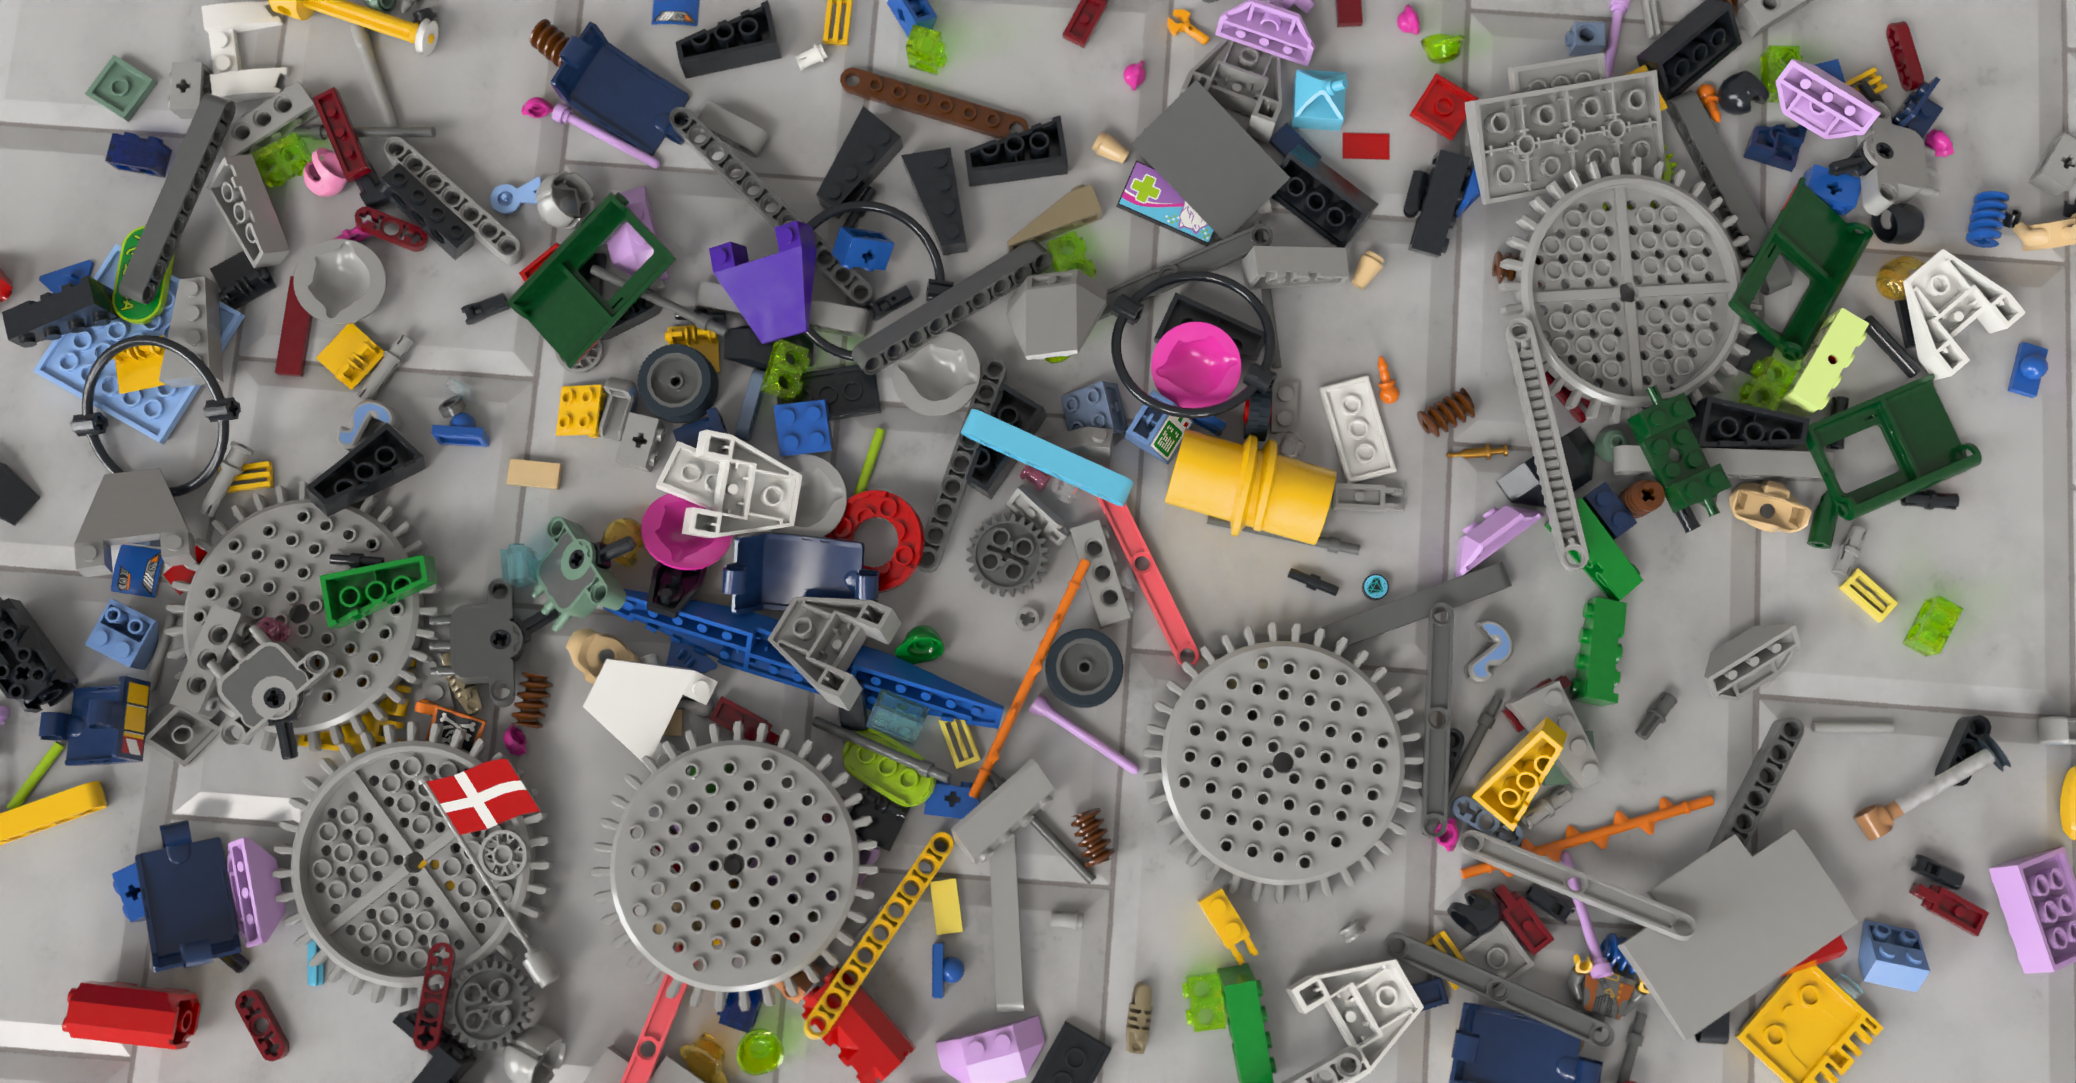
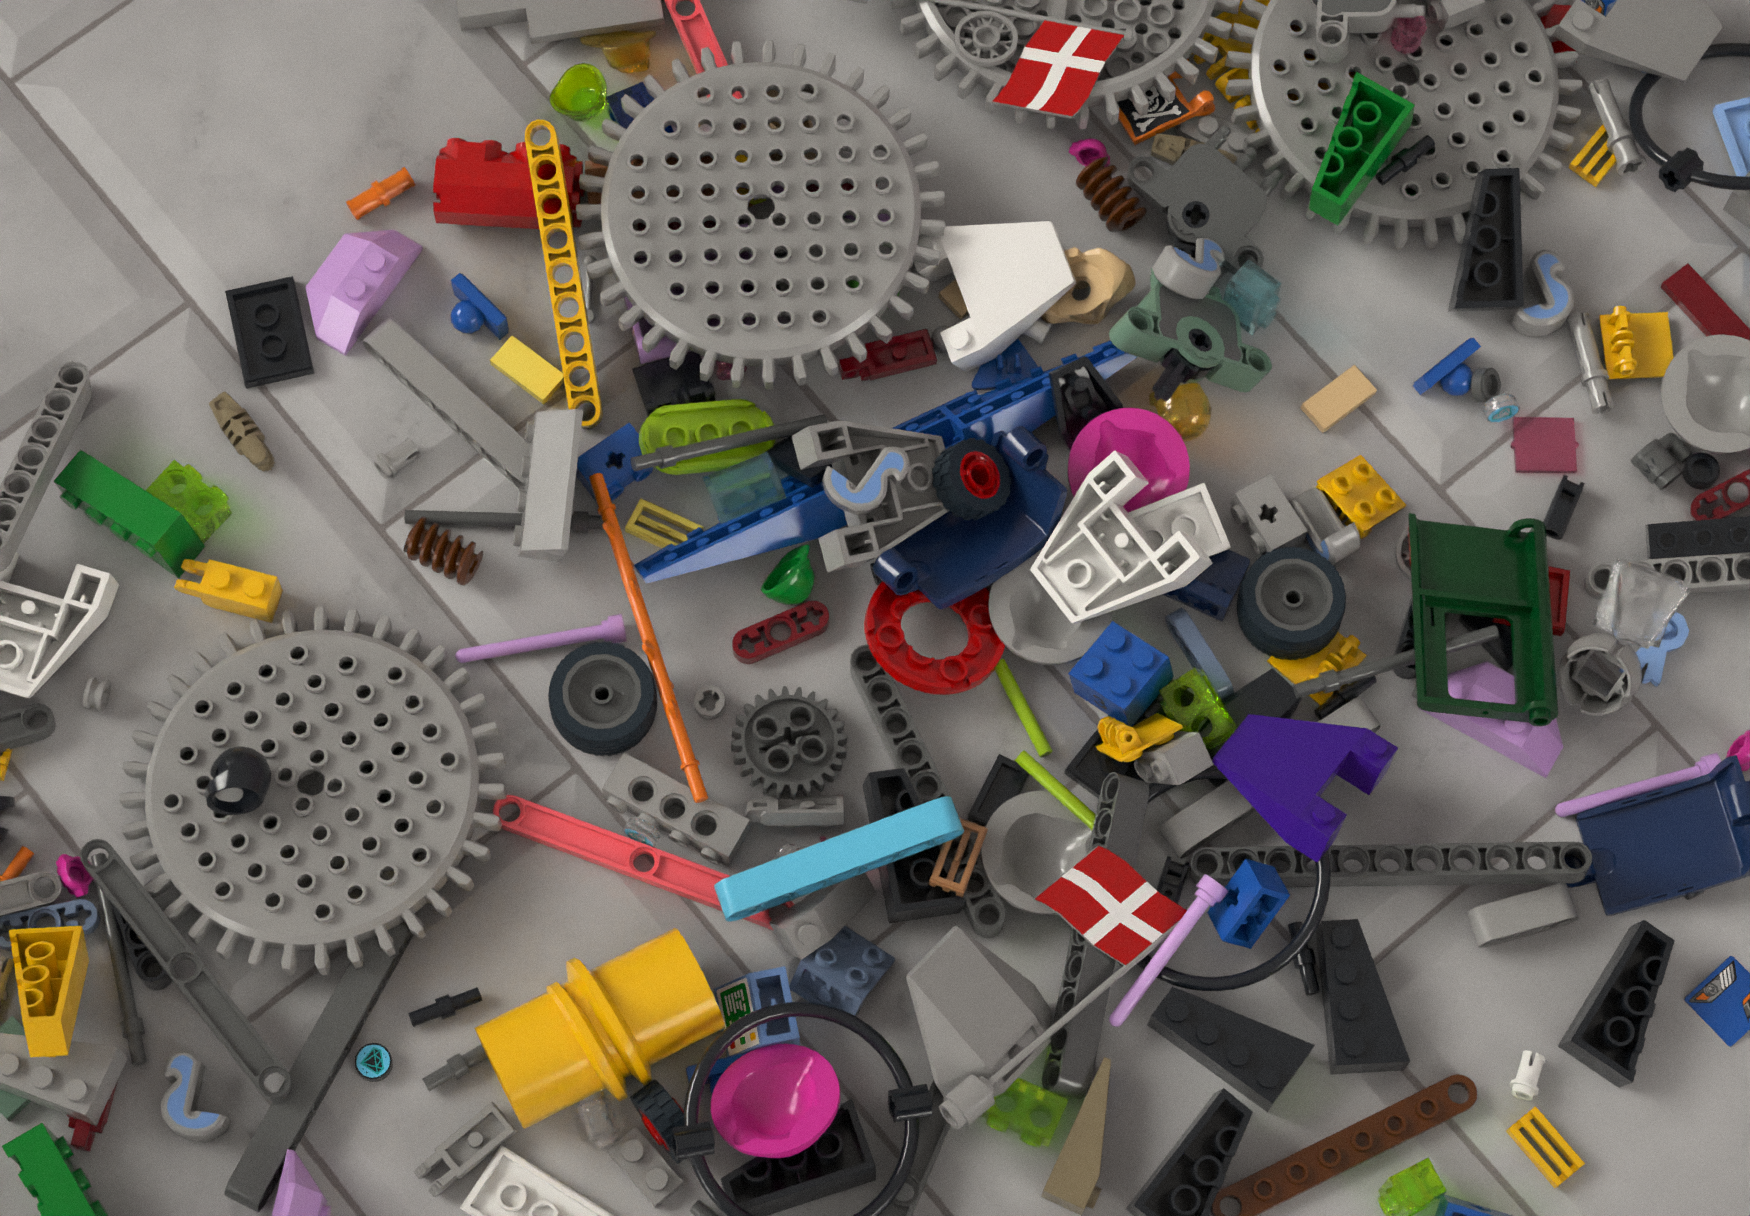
camera: 130 degrees right, 10 degrees down
none -> black helmet [205,746,271,815]
none -> dark red beam [732,601,829,664]
none -> animal [822,447,910,515]
none -> medium nougat tile [928,818,988,897]
none -> black wheel [932,438,1011,521]
none -> flag [939,846,1192,1130]
none -> black tile [967,754,1030,827]
none -> lime bar [1014,750,1096,830]
none -> yellow hinge [1096,713,1183,762]
none -> lavender piece [1109,874,1228,1027]
none -> light grey brick [1134,731,1214,785]
none -> light grey animal [1152,238,1225,299]
none -> clear pink piece [1510,417,1579,473]
none -> clear piece [1592,558,1690,649]
none -> dark grey piece [1630,433,1692,490]
none -> black tile [1682,453,1720,489]

